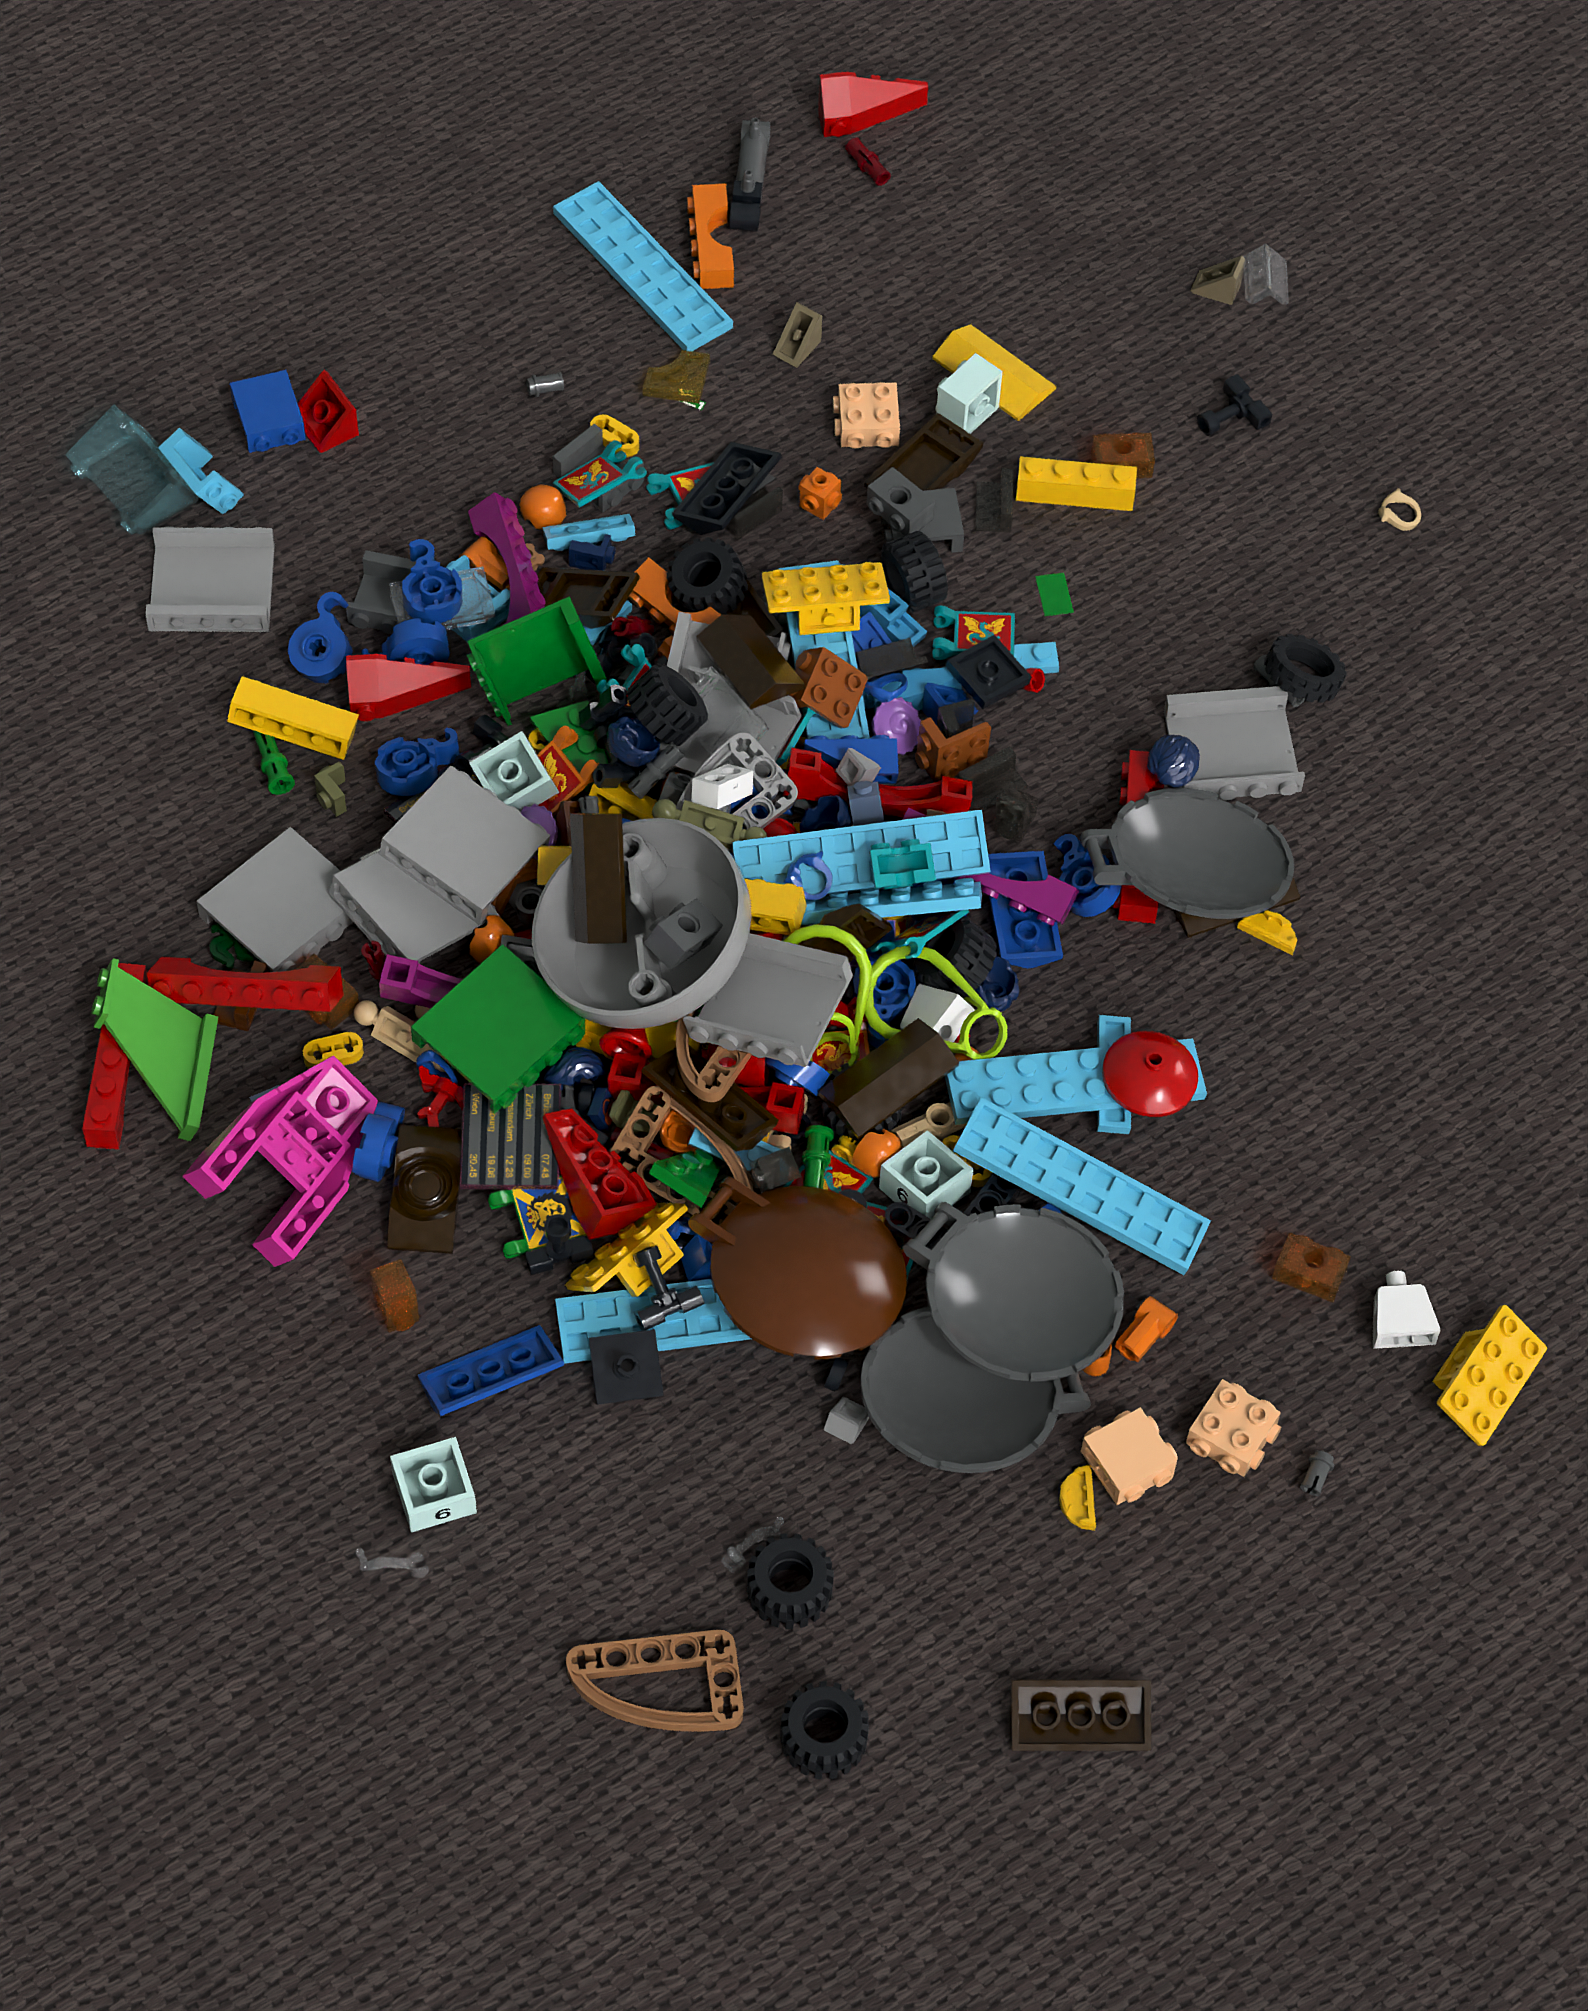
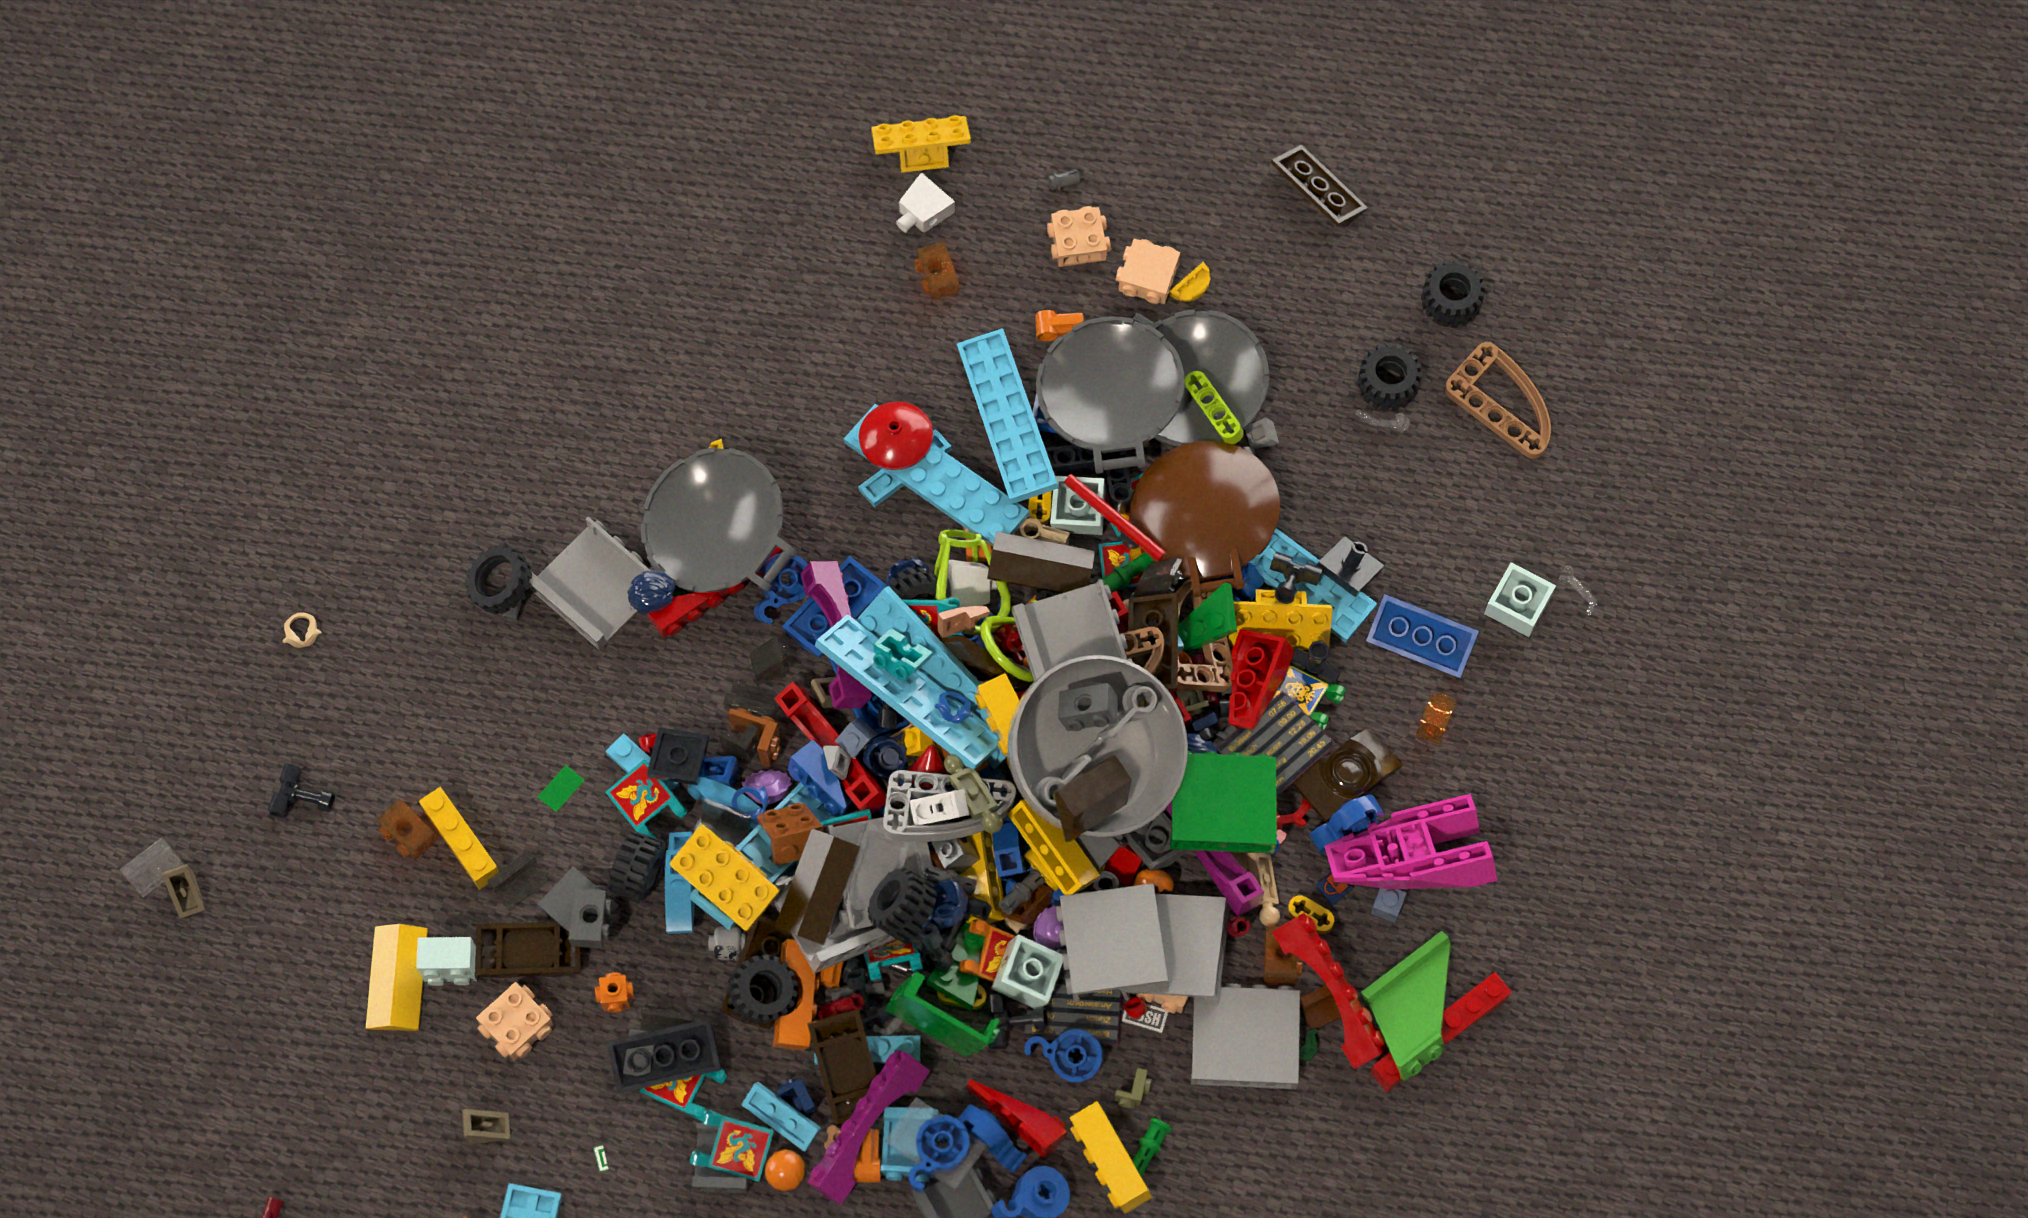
camera: 130 degrees left, 10 degrees up
yellow beam [590,415,639,457] -> none
clear yellow tile [643,350,710,404] -> none
yellow bush [832,1135,858,1166] -> none
orange hair [852,1129,902,1178] -> none
none -> nougat slope [938,606,990,638]
none -> red piece [1064,474,1166,562]
none -> lime beam [1185,371,1244,444]

